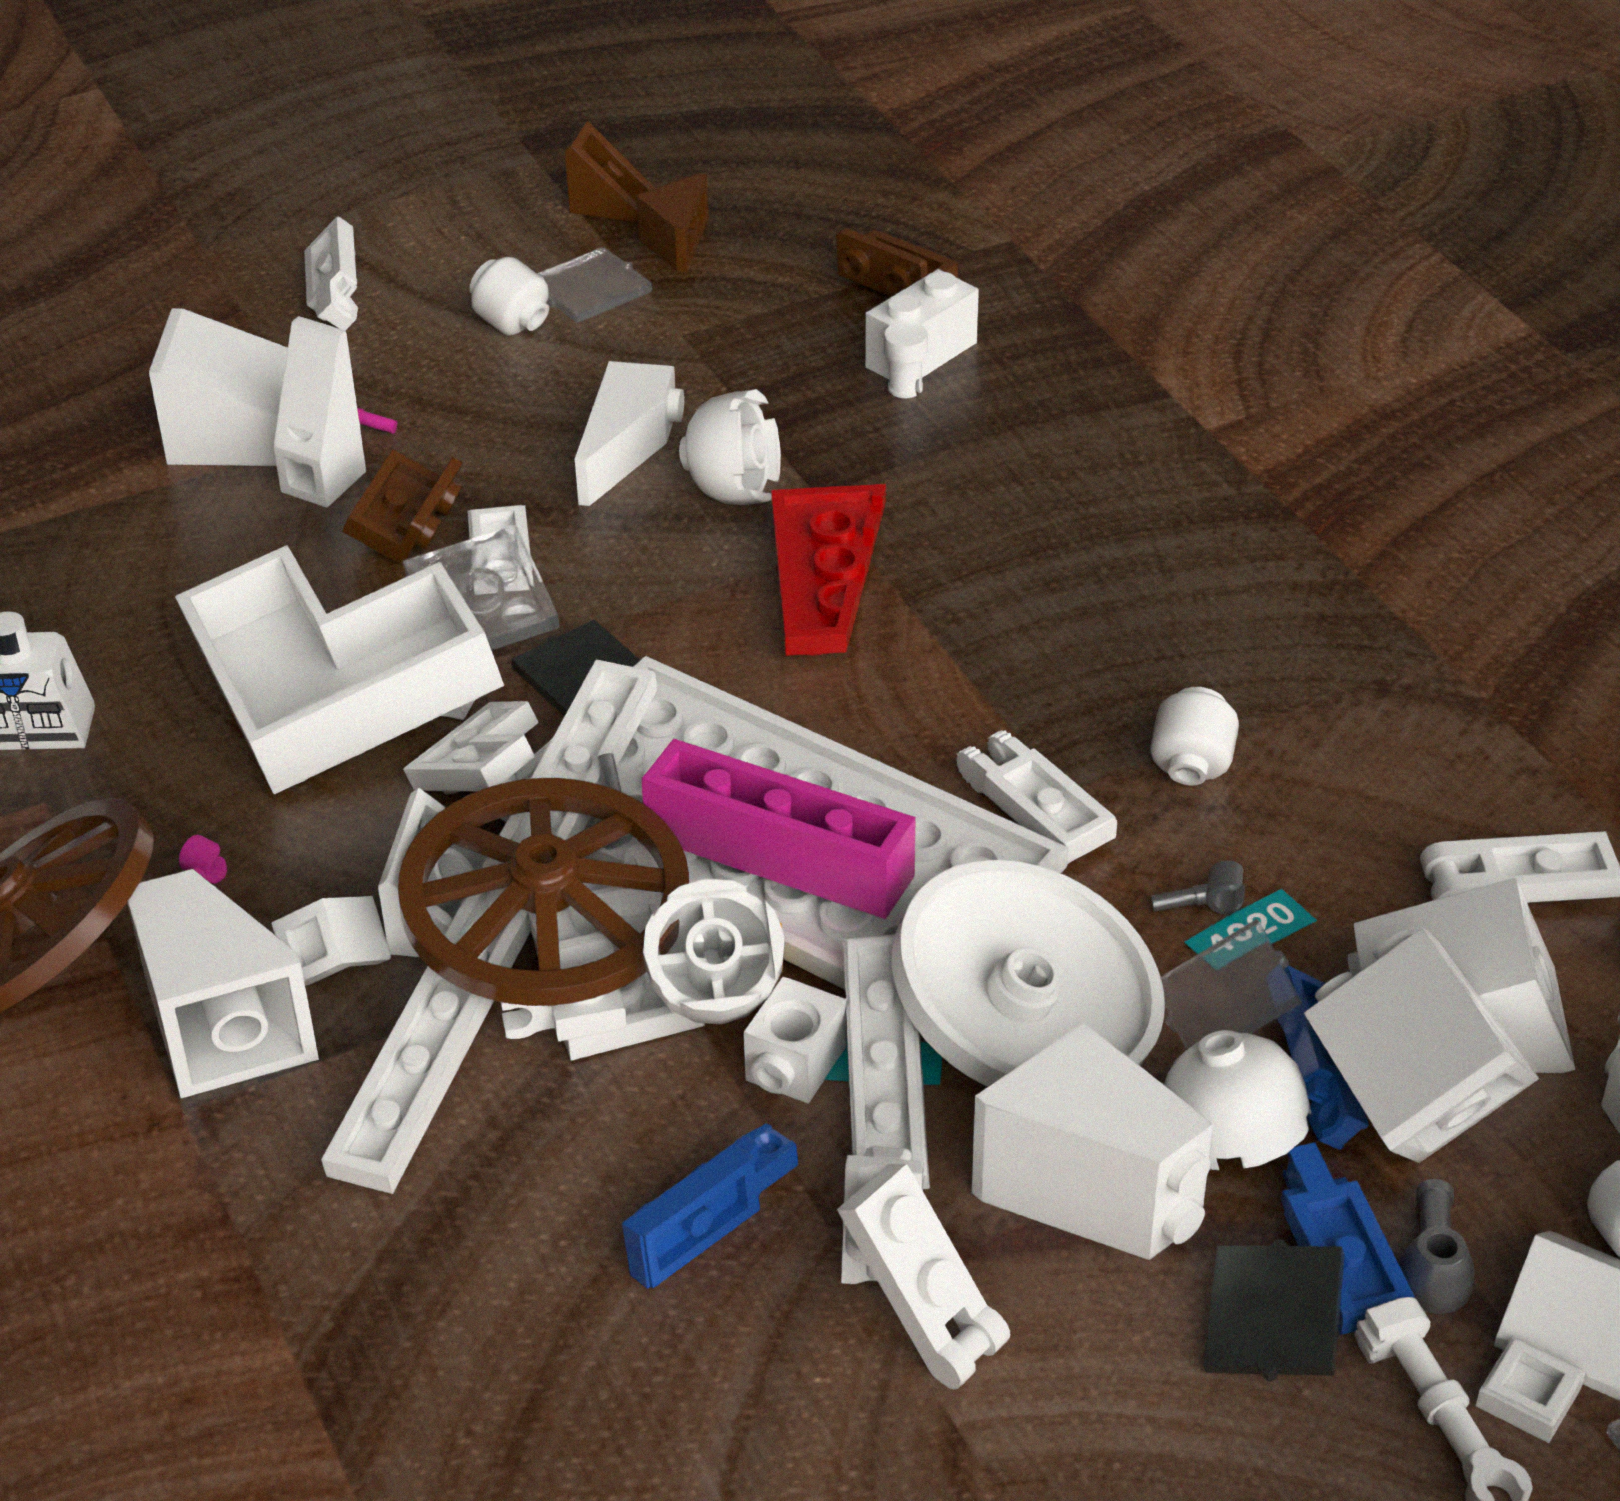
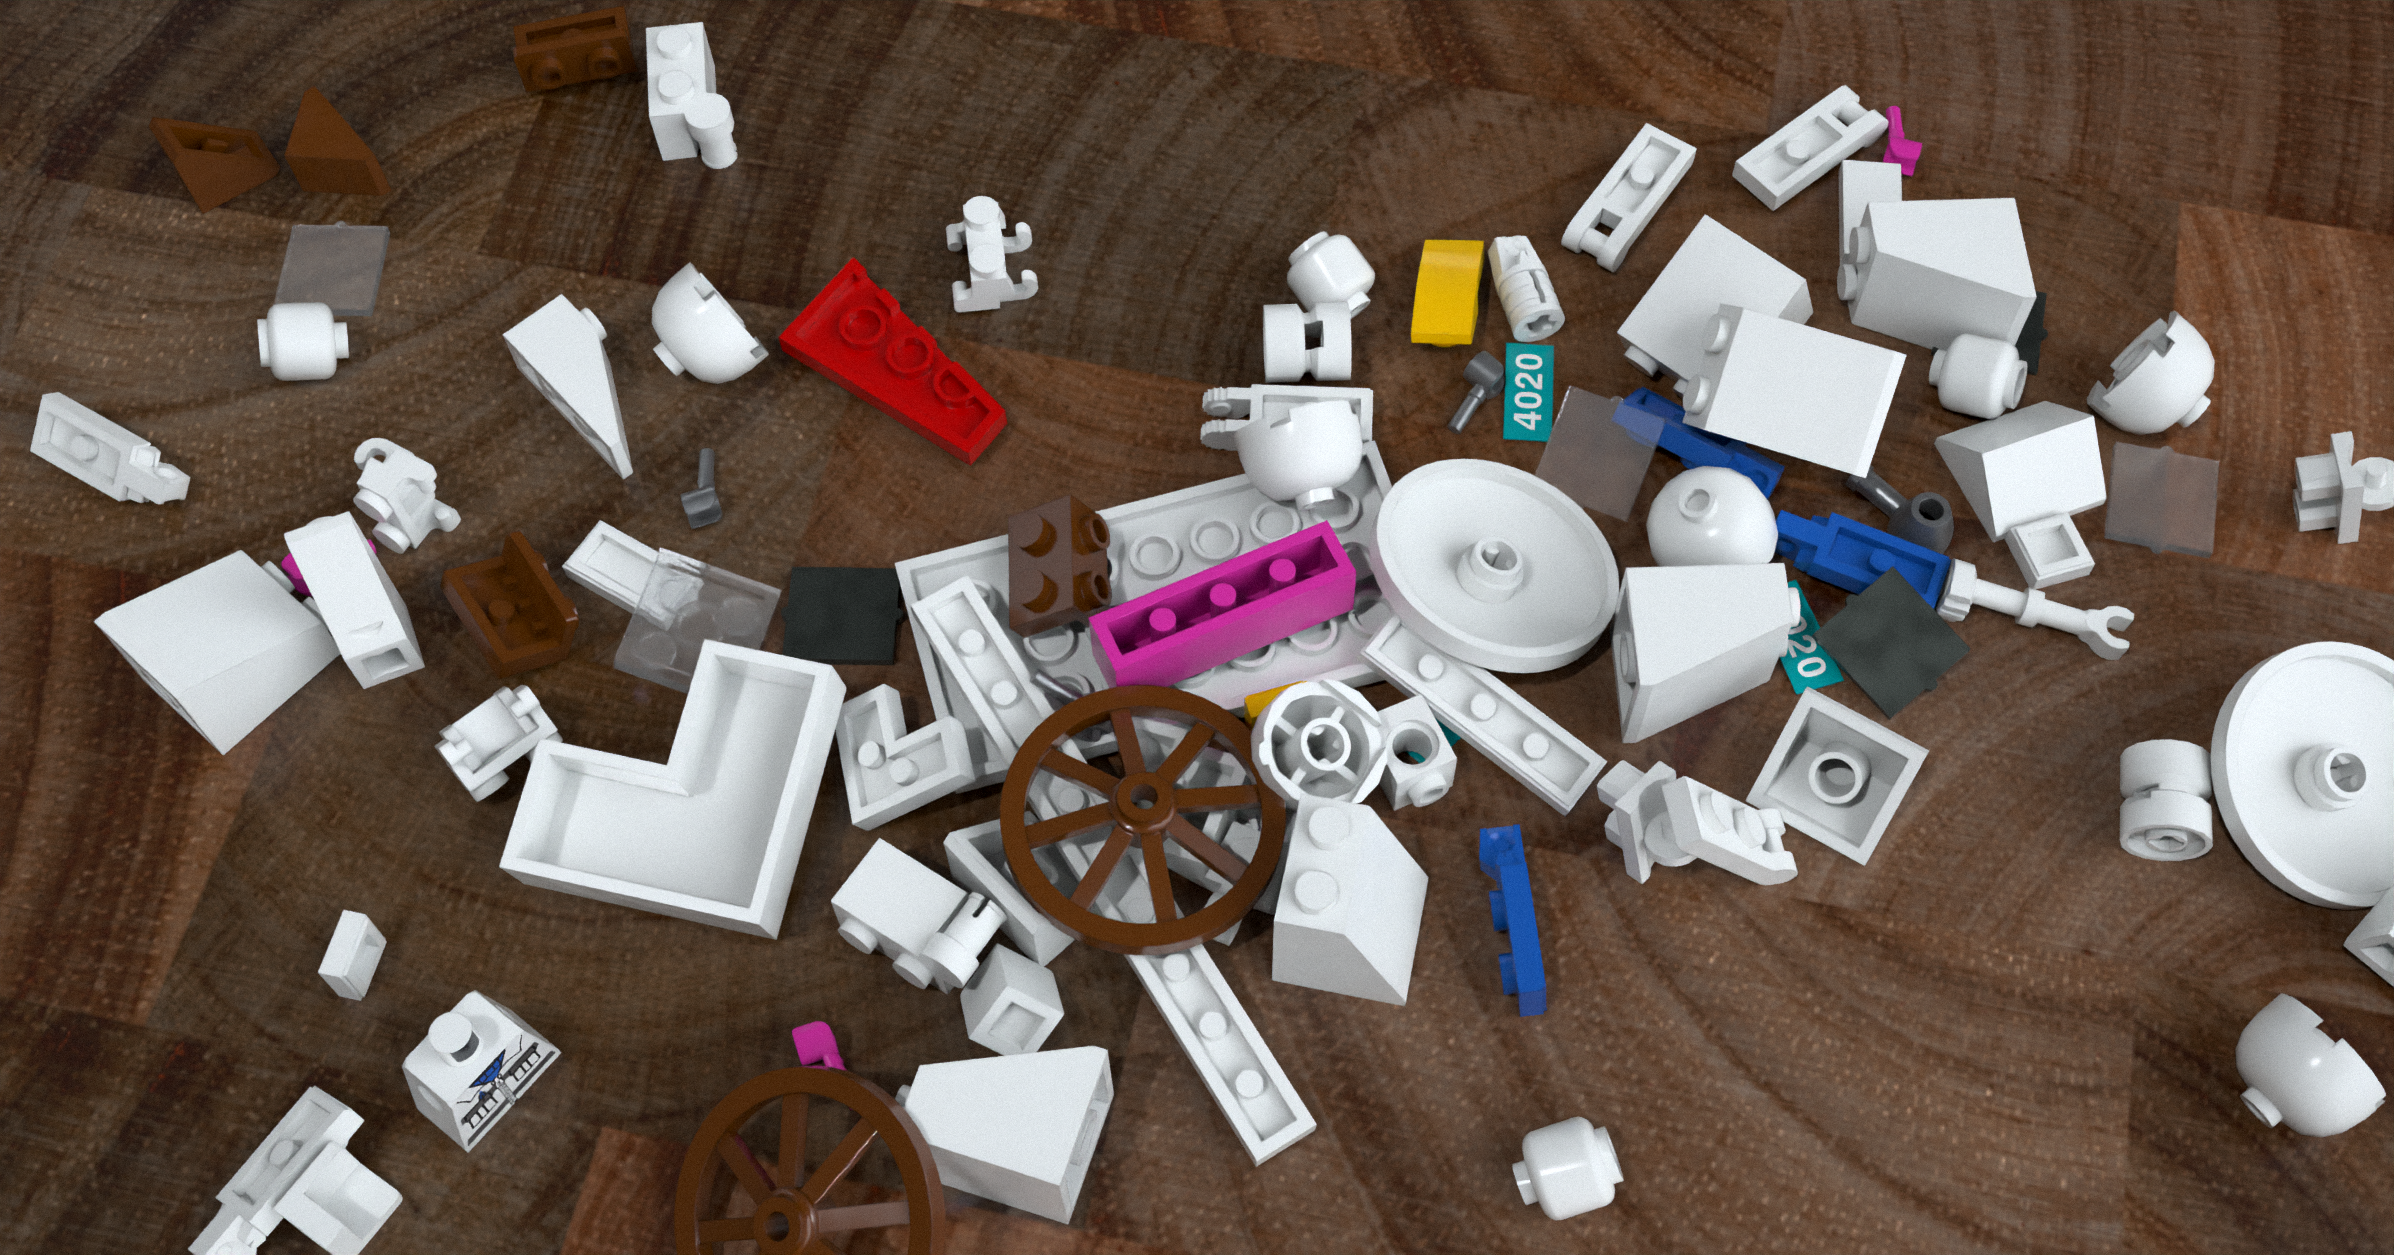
camera: 50 degrees left, 20 degrees up
none -> white tile [318,910,387,1001]
none -> white piece [353,438,461,554]
none -> white piece [434,685,563,802]
none -> flat silver hand [680,448,723,529]
none -> white hinge [831,838,1007,995]
none -> white piece [946,196,1038,312]
none -> reddish brown bracket [1008,494,1112,638]
none -> white cylinder [1234,400,1363,510]
none -> white wheel [1263,302,1351,383]
none -> white slope [1272,793,1429,1006]
none -> yellow slope [1411,240,1485,347]
none -> white hinge [1488,235,1565,342]
none -> white head [1512,1117,1624,1220]
none -> white slope [1746,686,1929,866]
none -> teal sticker [1780,580,1844,695]

